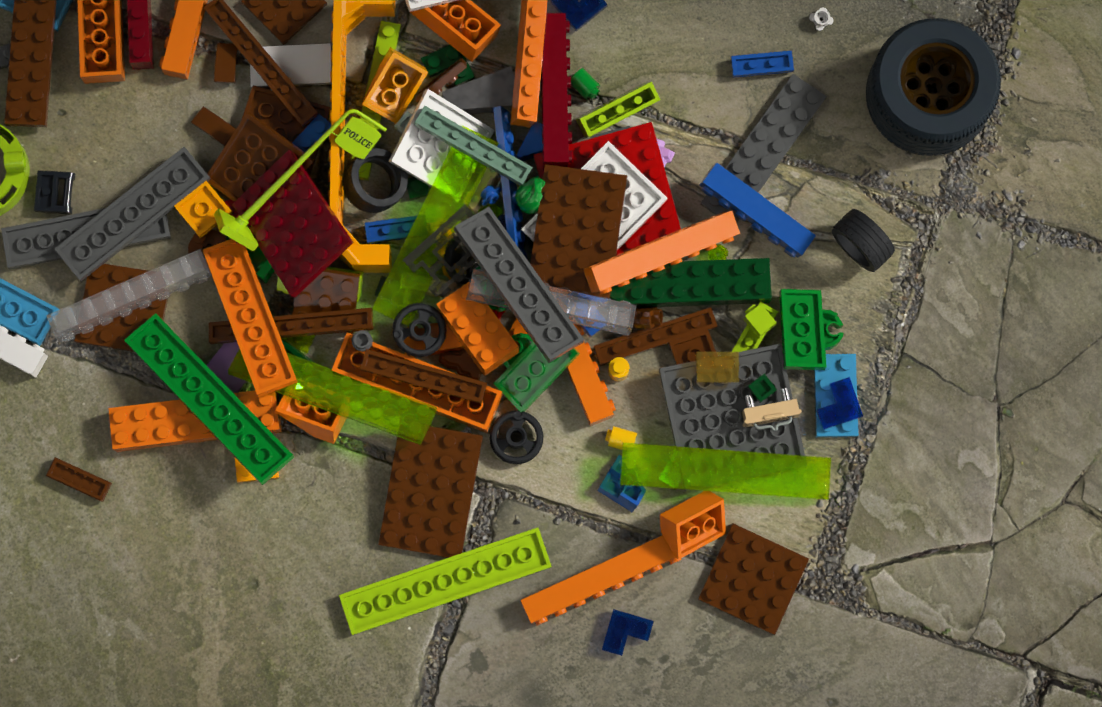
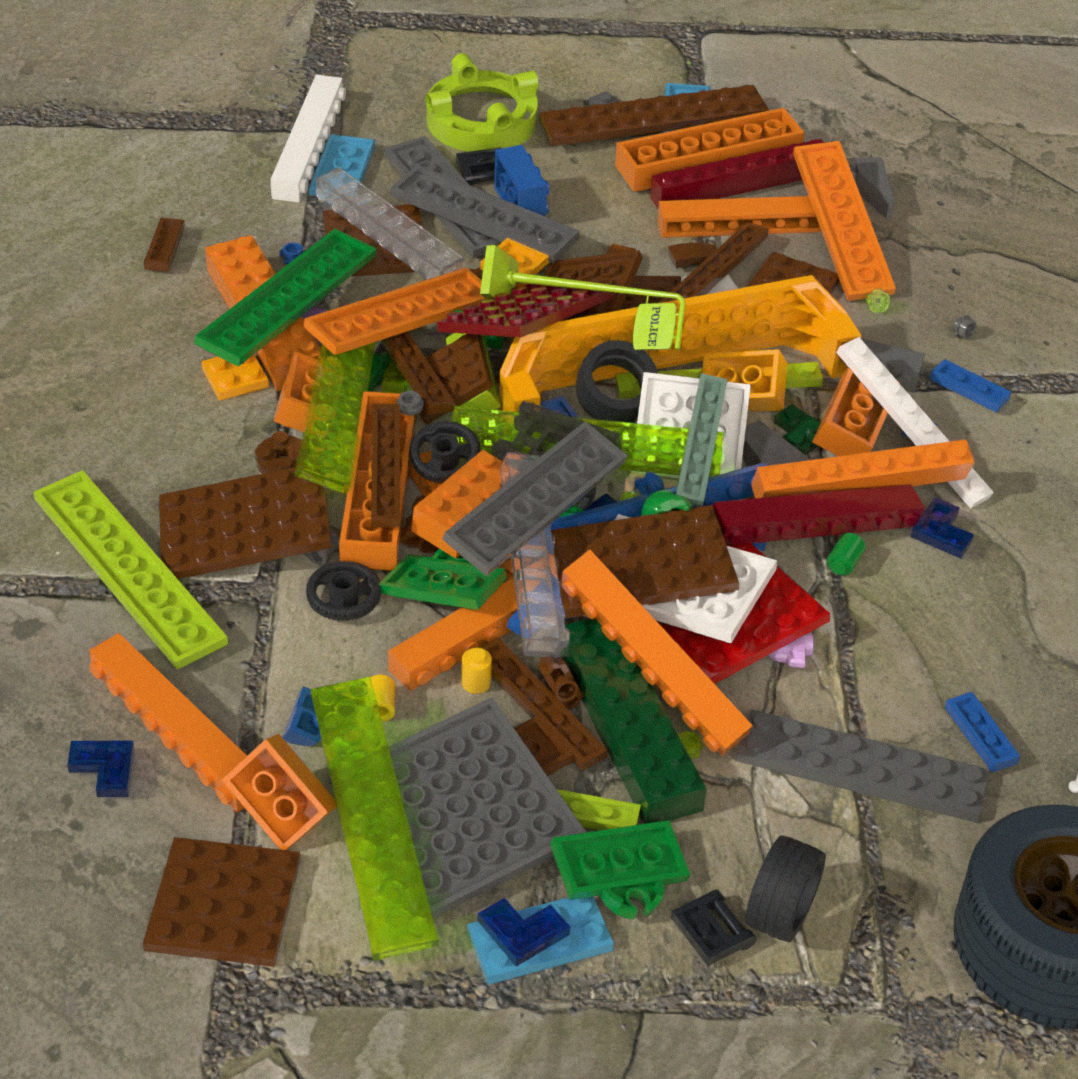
camera: 70 degrees right, 35 degrees down
reddish brown plate [415,58,467,103] -> none
lime brick [576,82,660,137] -> none
clear yellow plate [696,352,739,383] -> none
blue brick [699,163,816,258] -> none
tan piece [742,388,802,431] -> none
lime brick [743,304,777,339] -> none
dark green plate [747,373,777,403] -> none
none -> reddish brown plate [255,431,310,474]
none -> blue plate [279,242,303,265]
none -> blue brick [494,145,550,217]
none -> black plate [671,889,757,966]

